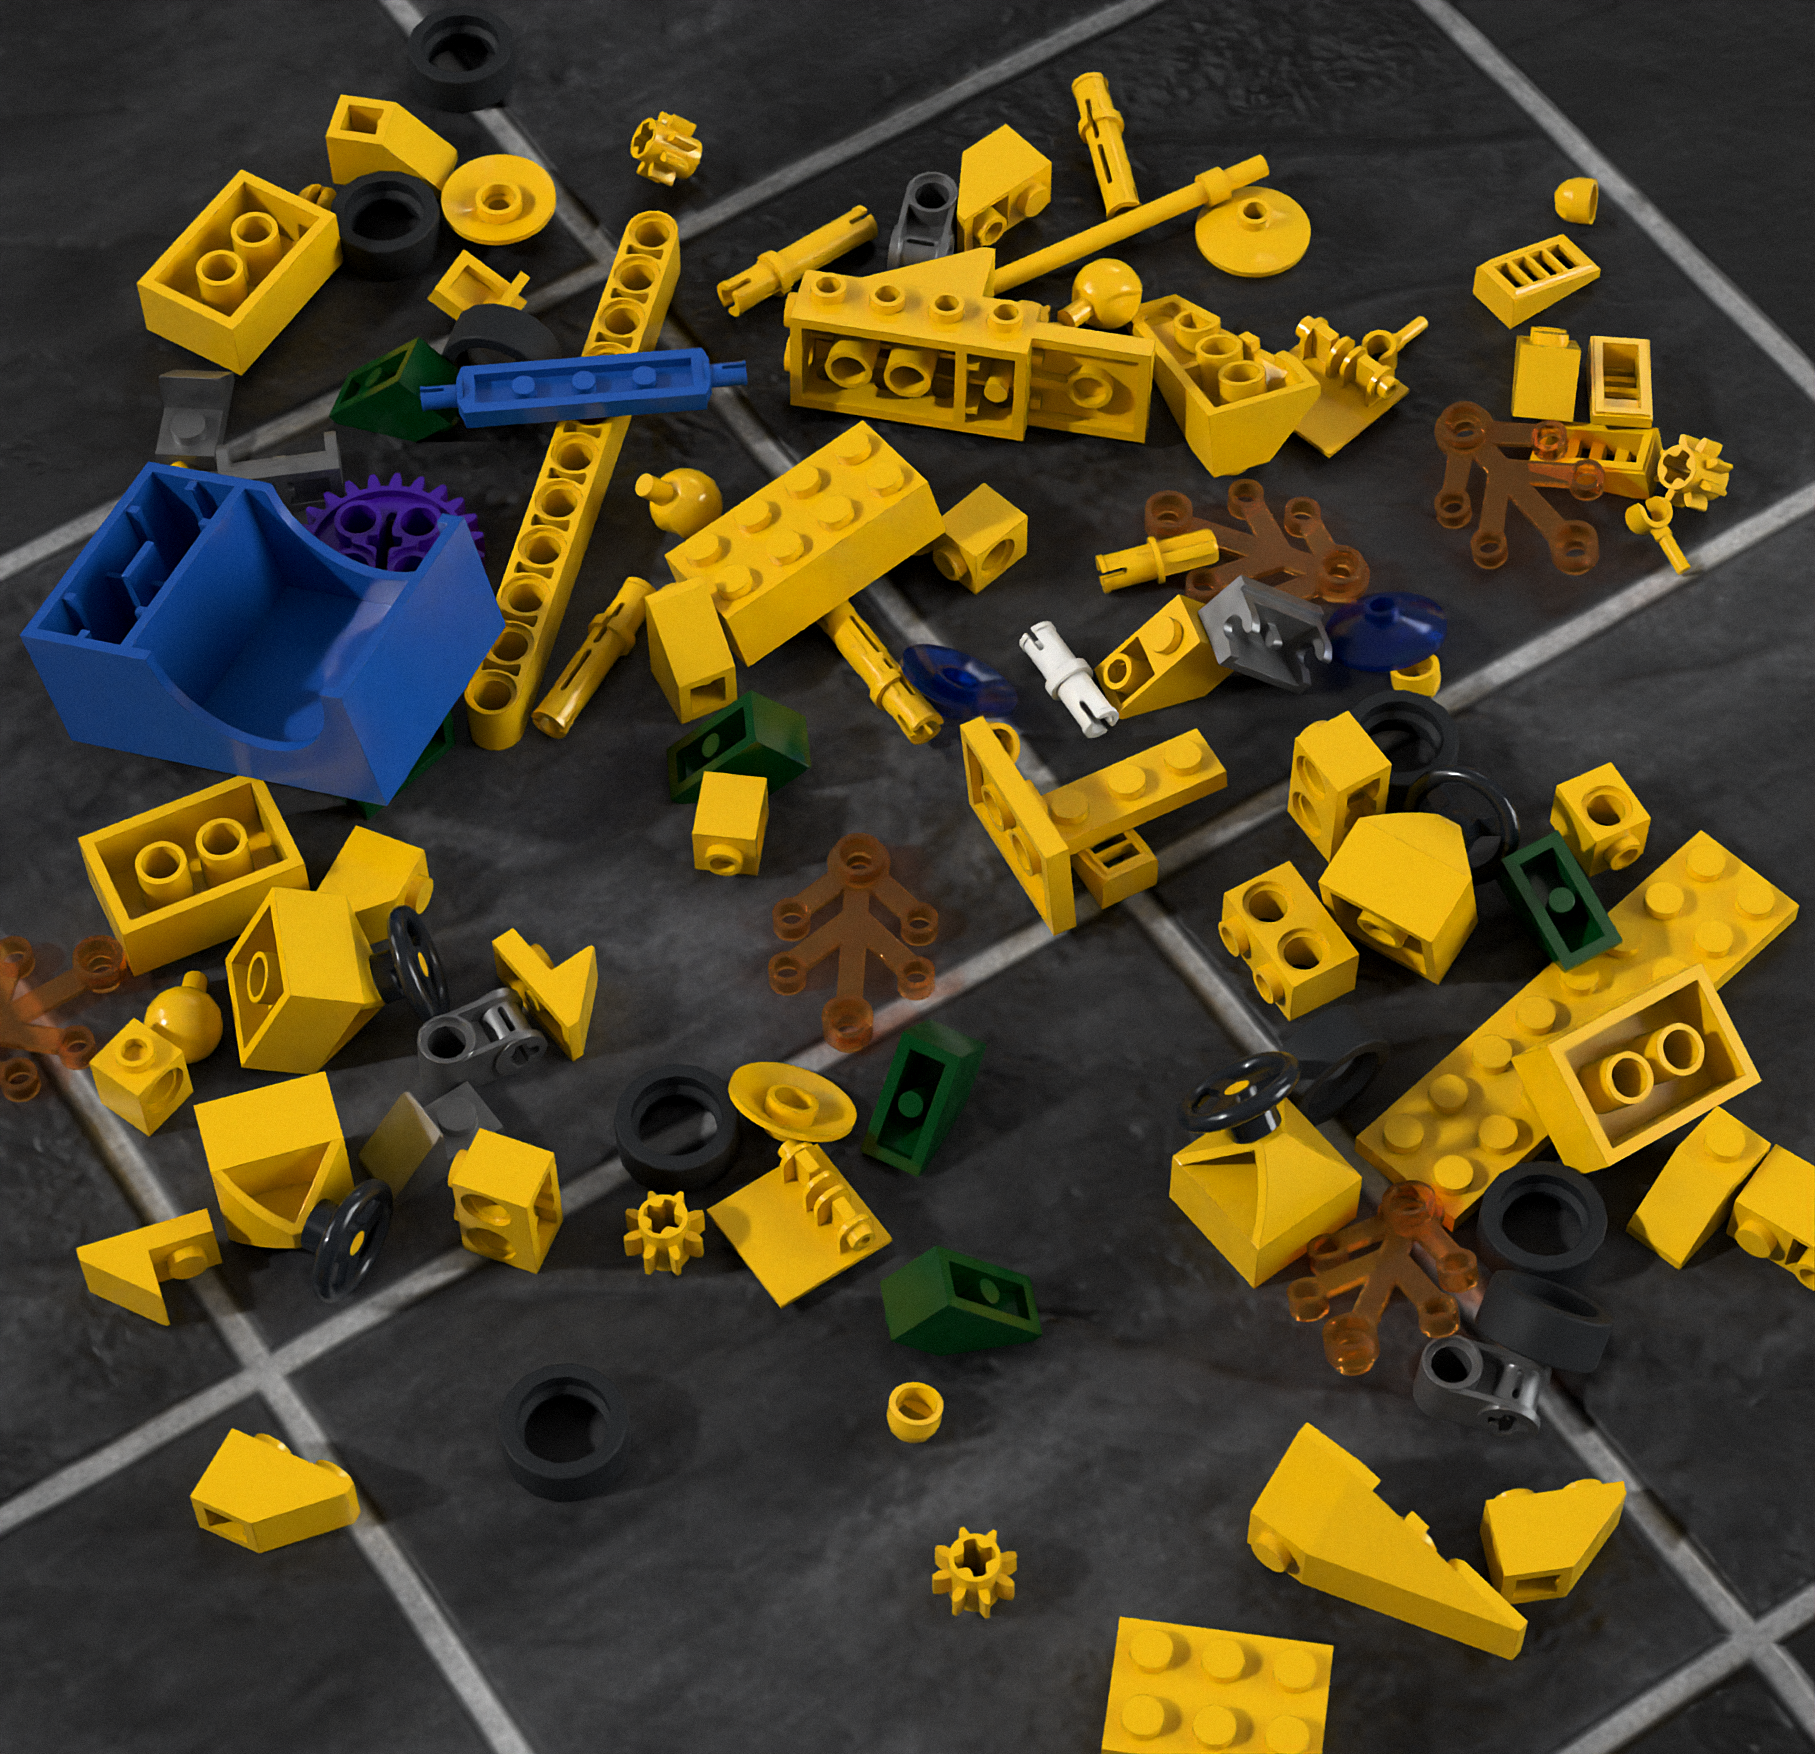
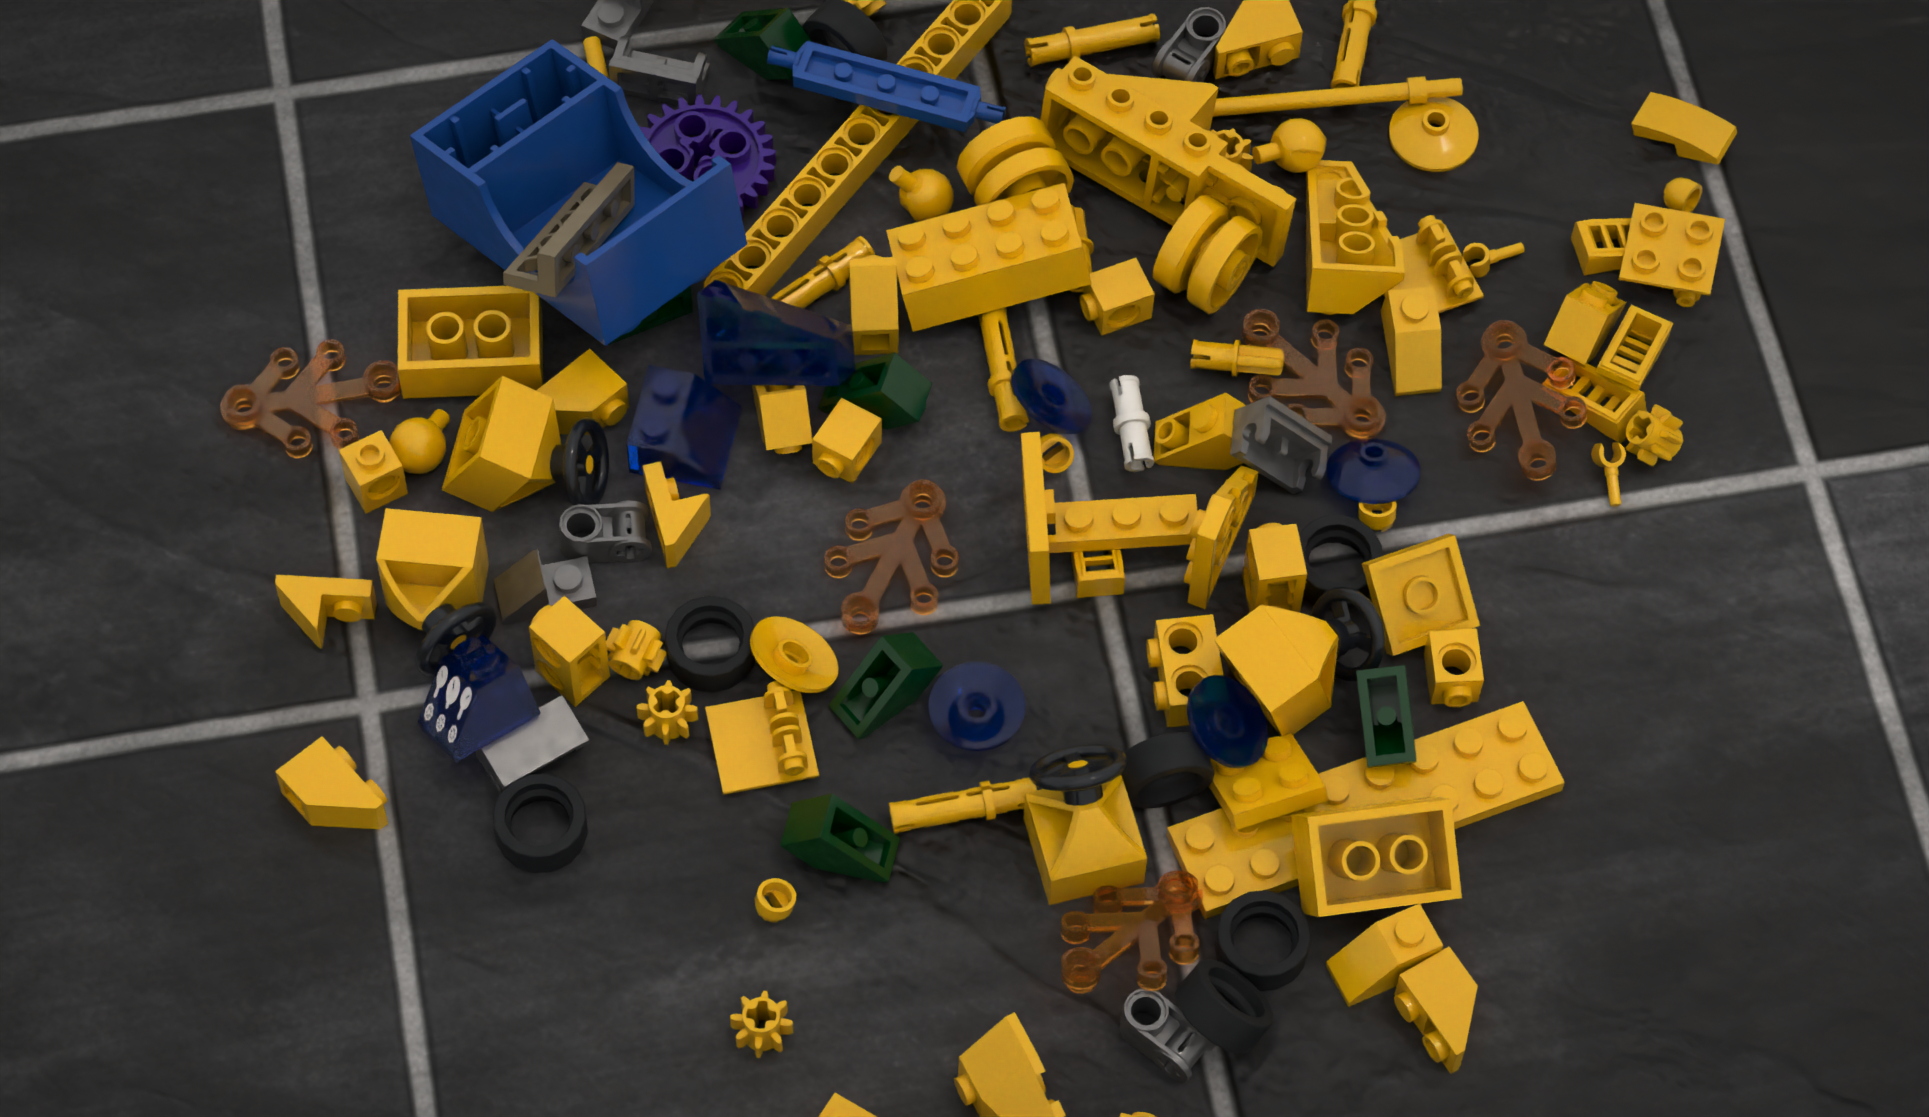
camera: 20 degrees right, 5 degrees up
none -> clear blue slope [418,635,541,763]
none -> flat silver hinge [476,695,589,793]
none -> dark tan fence [503,162,635,298]
none -> yellow gear [606,620,667,680]
none -> clear blue slope [626,365,742,490]
none -> clear blue wedge [697,279,856,386]
none -> yellow slope [750,367,812,454]
none -> yellow pin [888,777,1037,834]
none -> clear blue dish [928,662,1026,751]
none -> yellow wheel [956,116,1074,206]
none -> yellow wheel [1153,195,1263,314]
none -> yellow plate [1183,465,1259,609]
none -> clear blue dish [1187,675,1268,769]
none -> yellow plate [1209,733,1328,830]
none -> yellow plate [1362,533,1480,656]
none -> yellow slope [1380,285,1442,396]
none -> yellow hinge [1619,203,1725,307]
none -> yellow slope [1631,92,1737,165]

